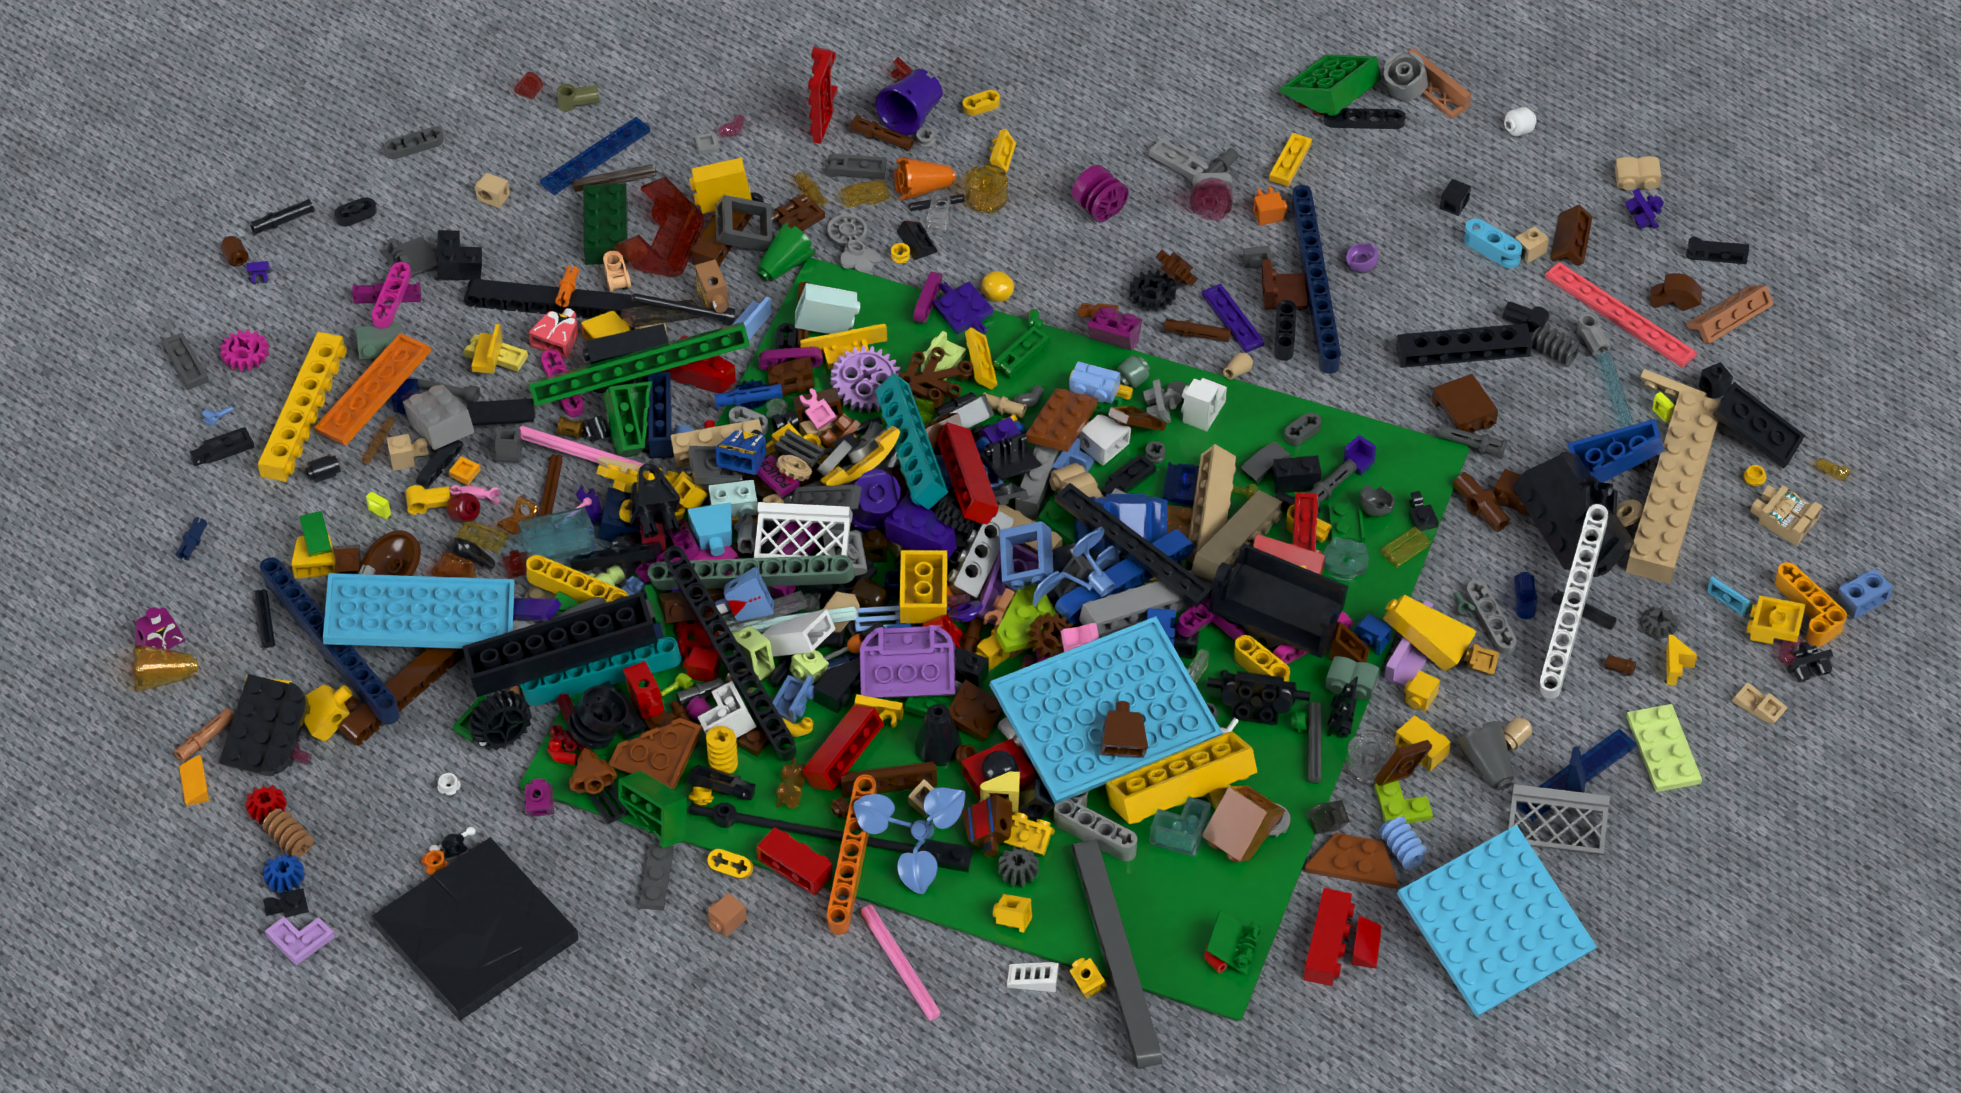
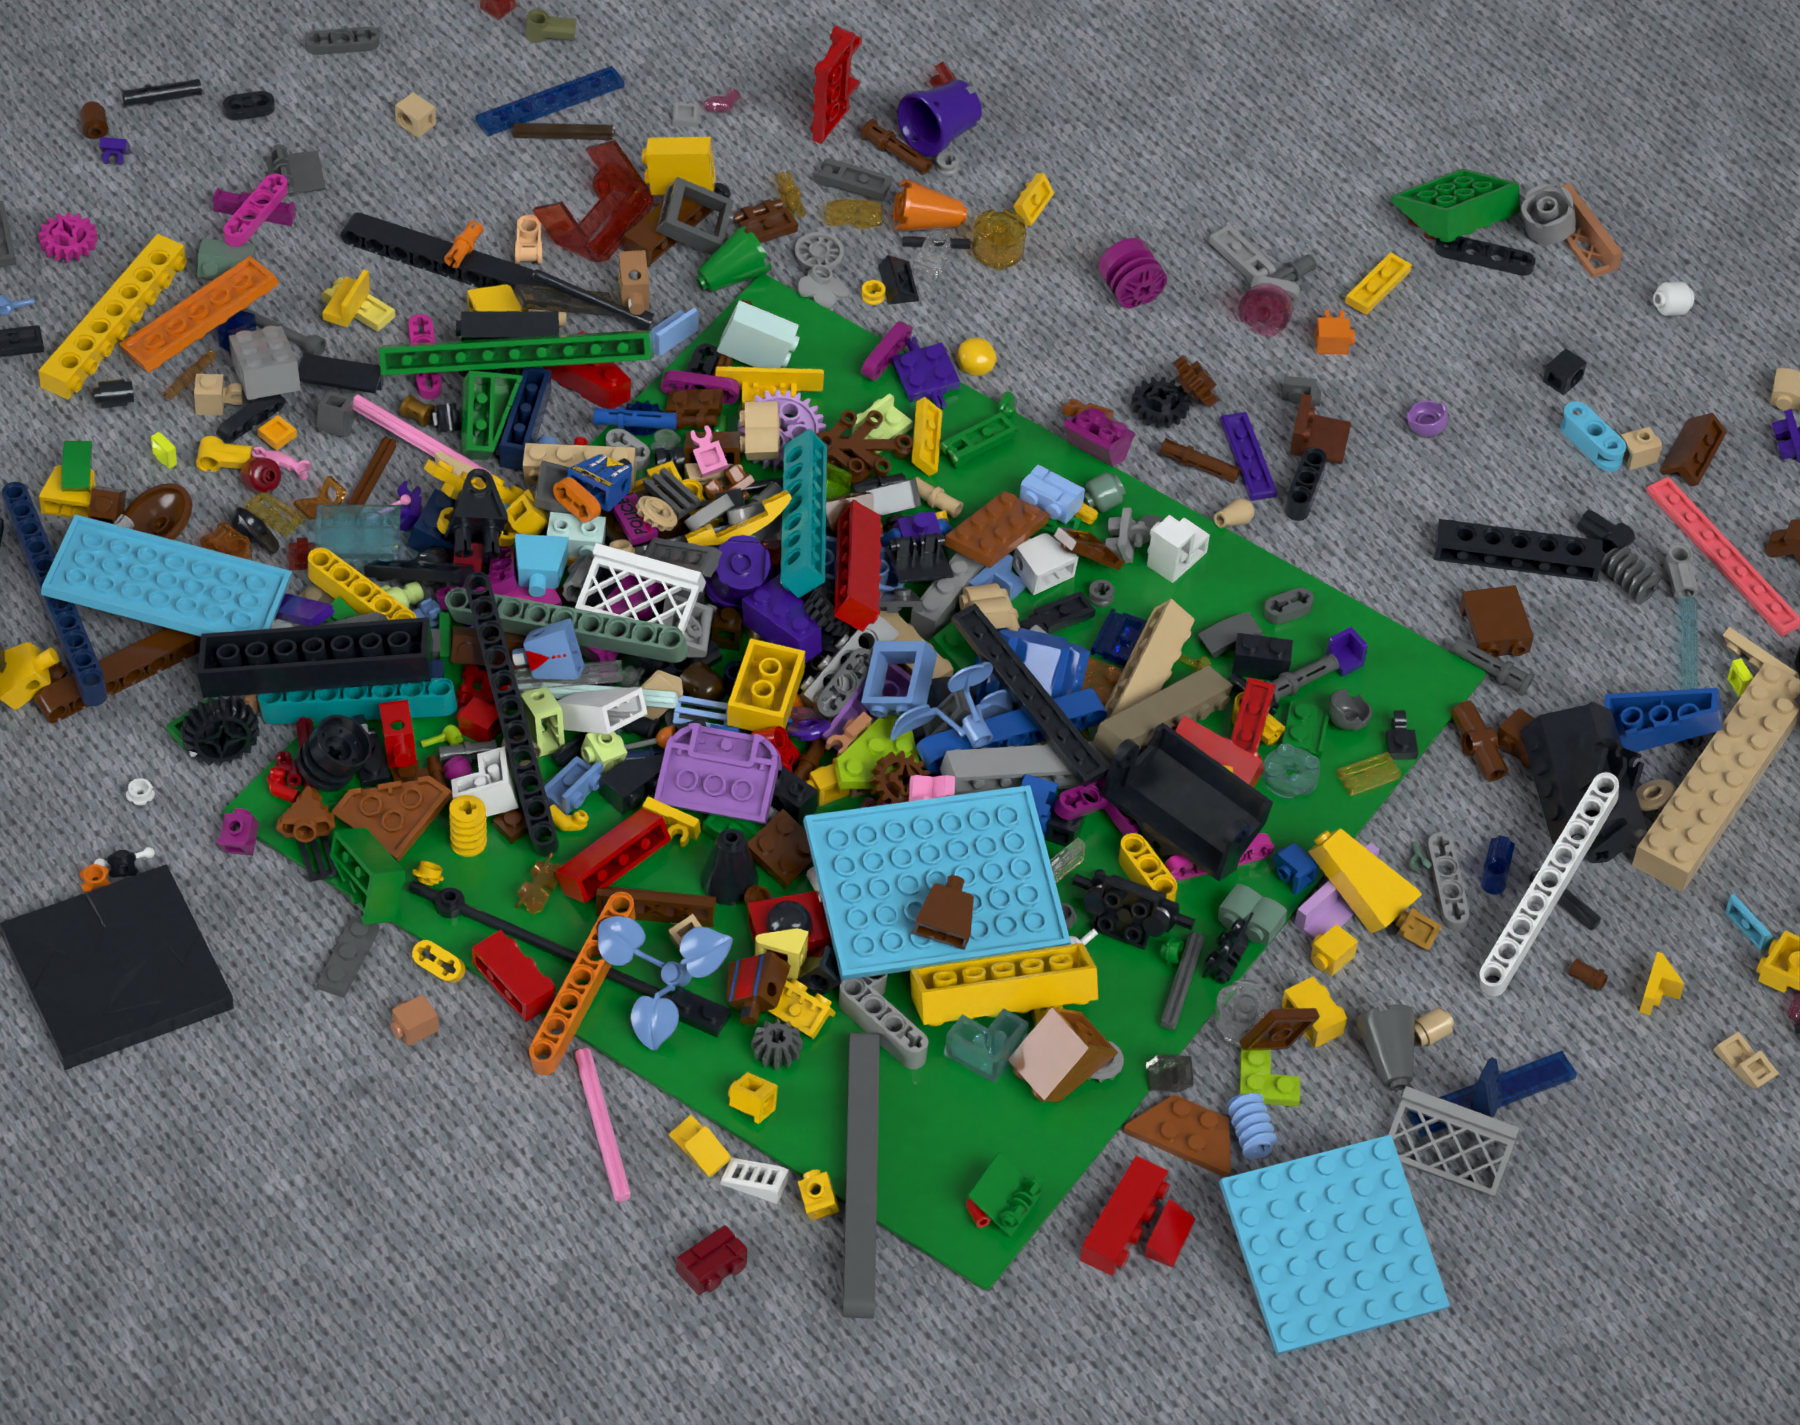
camera: 10 degrees right, 0 degrees up
black brick [437,230,482,280] -> none
coral torso [529,309,579,359] -> none
dark green brick [583,183,628,265] -> none
black hinge [688,765,756,801] -> none
reddish brown plate [830,796,849,819] -> none
yellow beam [962,90,1000,116] -> none
dark grey arm [1014,385,1043,408] -> none
dark blue beam [1291,185,1341,374] -> none
reddish brown slope [1329,622,1370,663] -> none
yellowish green plate [1626,704,1702,792] -> none
dark grey gear [1641,606,1678,638] -> none
none -> orange beam [553,477,601,523]
none -> yellow slope [668,1115,732,1178]
none -> dark red brick [676,1225,748,1295]
none -> tan brick [740,401,780,460]
none -> dark grey beam [813,648,872,719]

